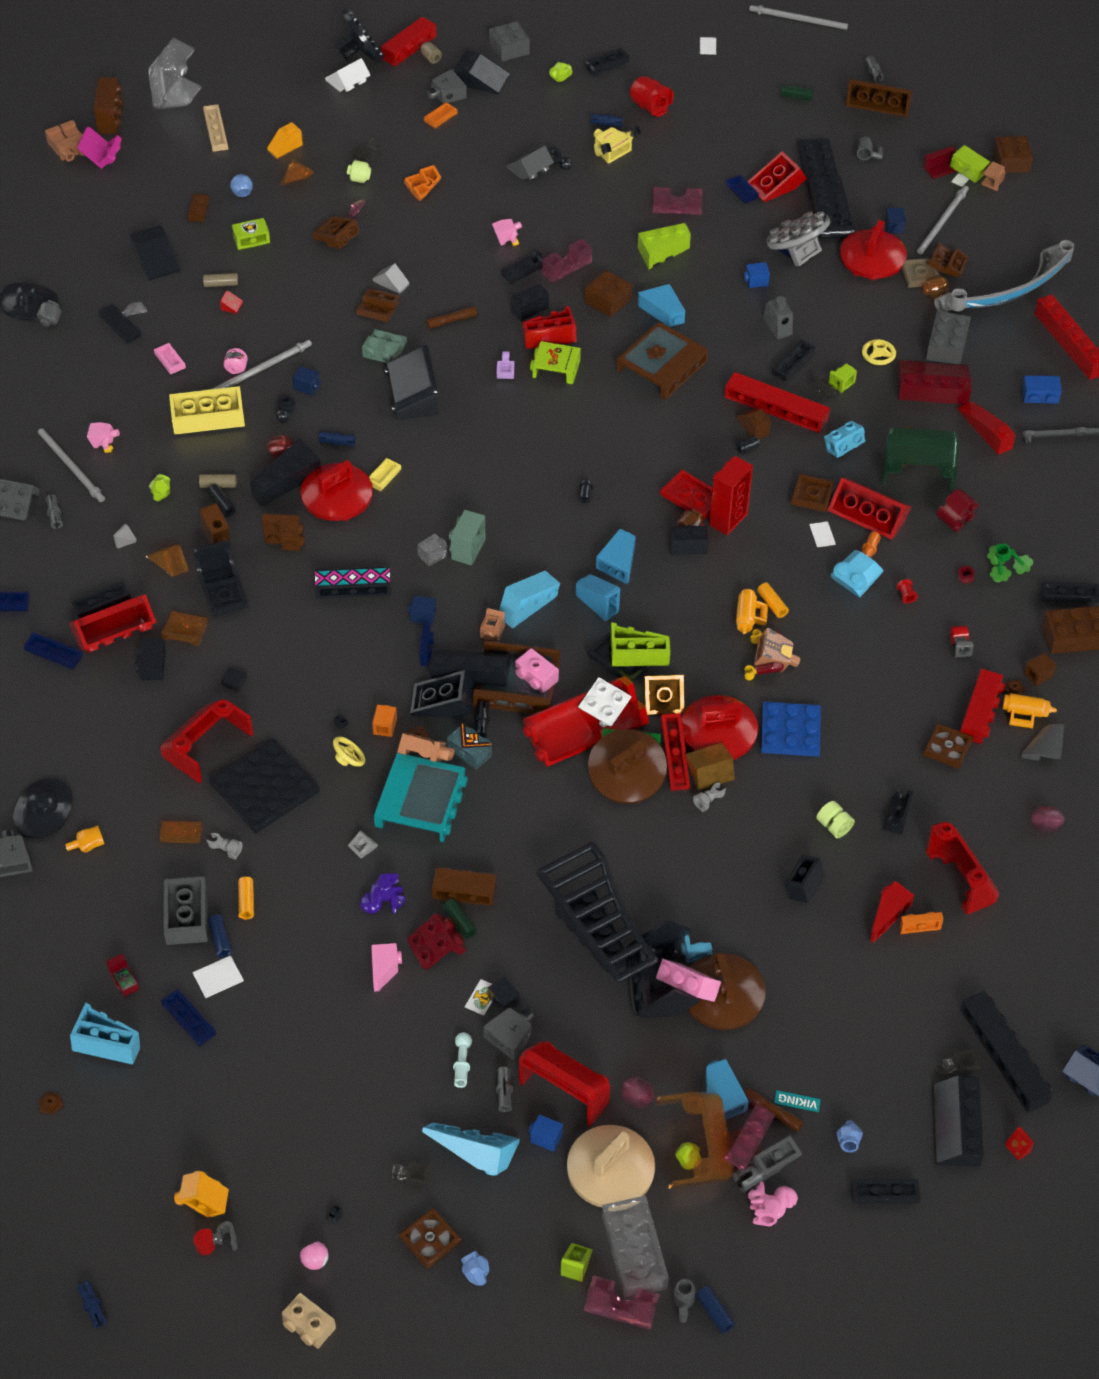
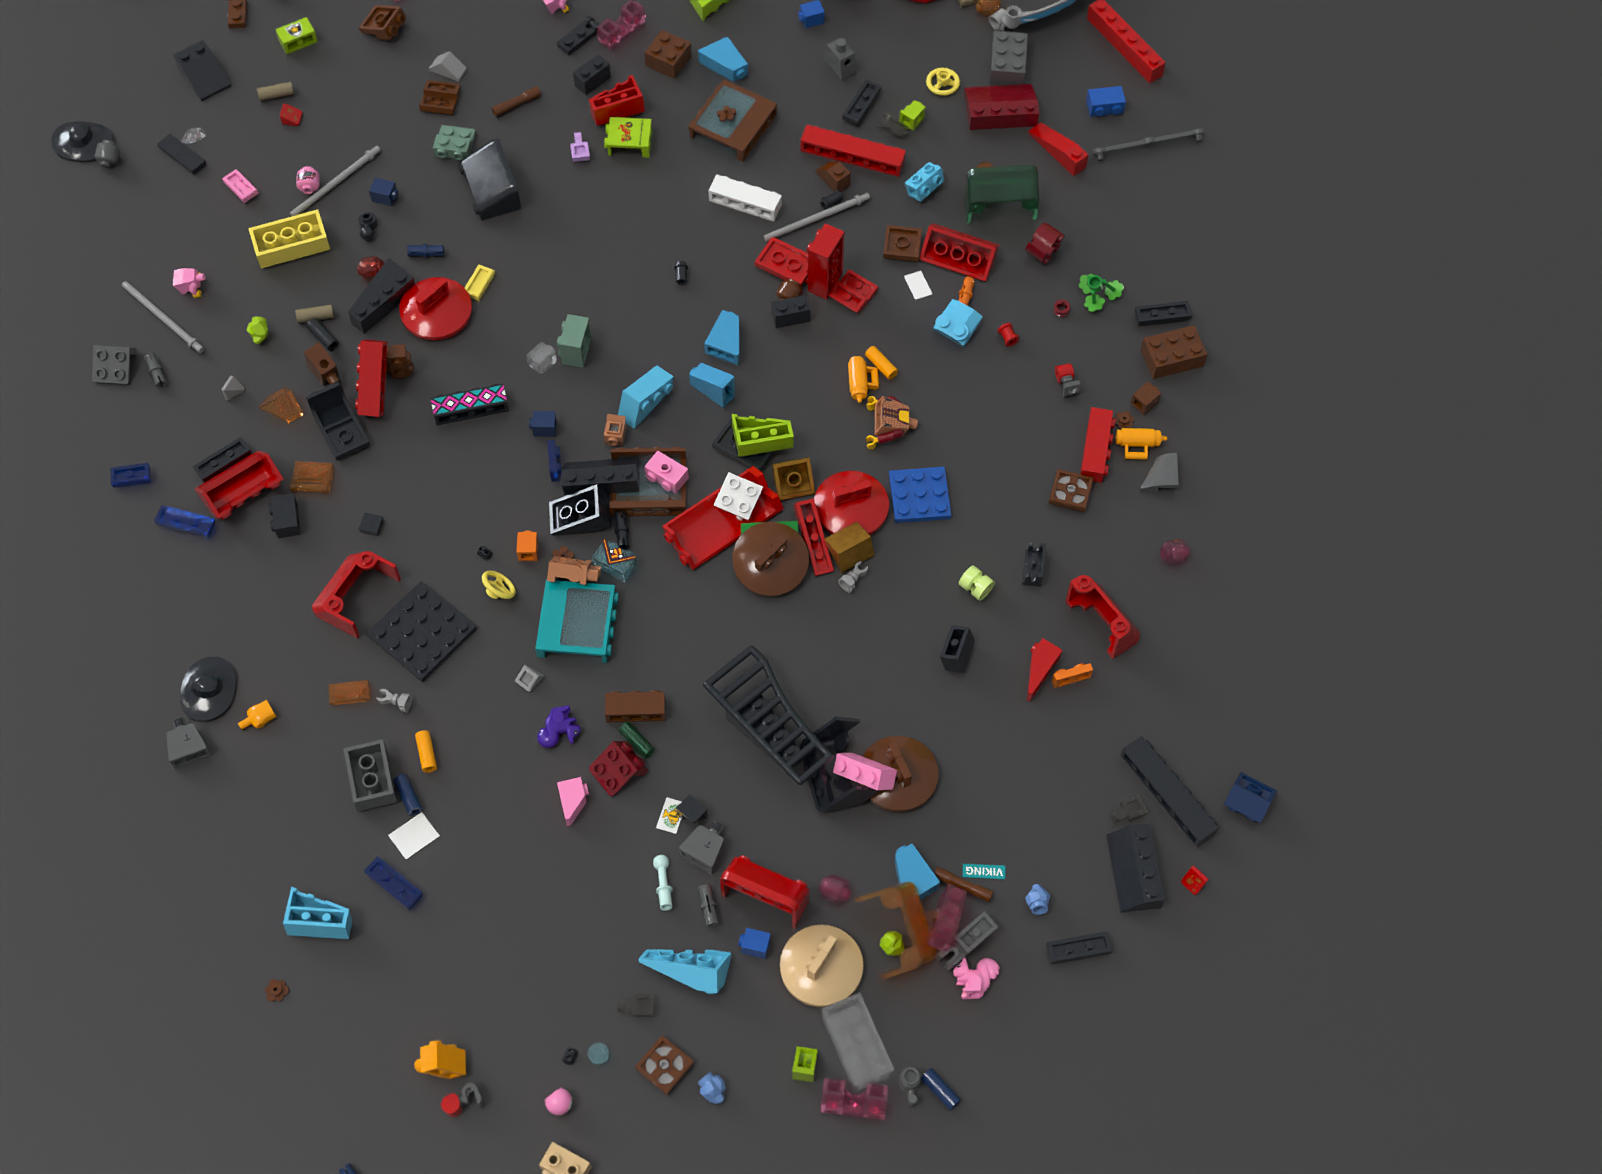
camera: 10 degrees left, 10 degrees up
dark red leg [106,953,140,997] -> none
medium azure bracket [680,935,712,963] -> none
none -> red brick [355,339,388,417]
none -> clear light blue plate [588,1043,609,1065]
none -> white brick [709,174,782,221]
none -> light grey bar [764,193,870,242]
none -> red slope [828,269,879,314]

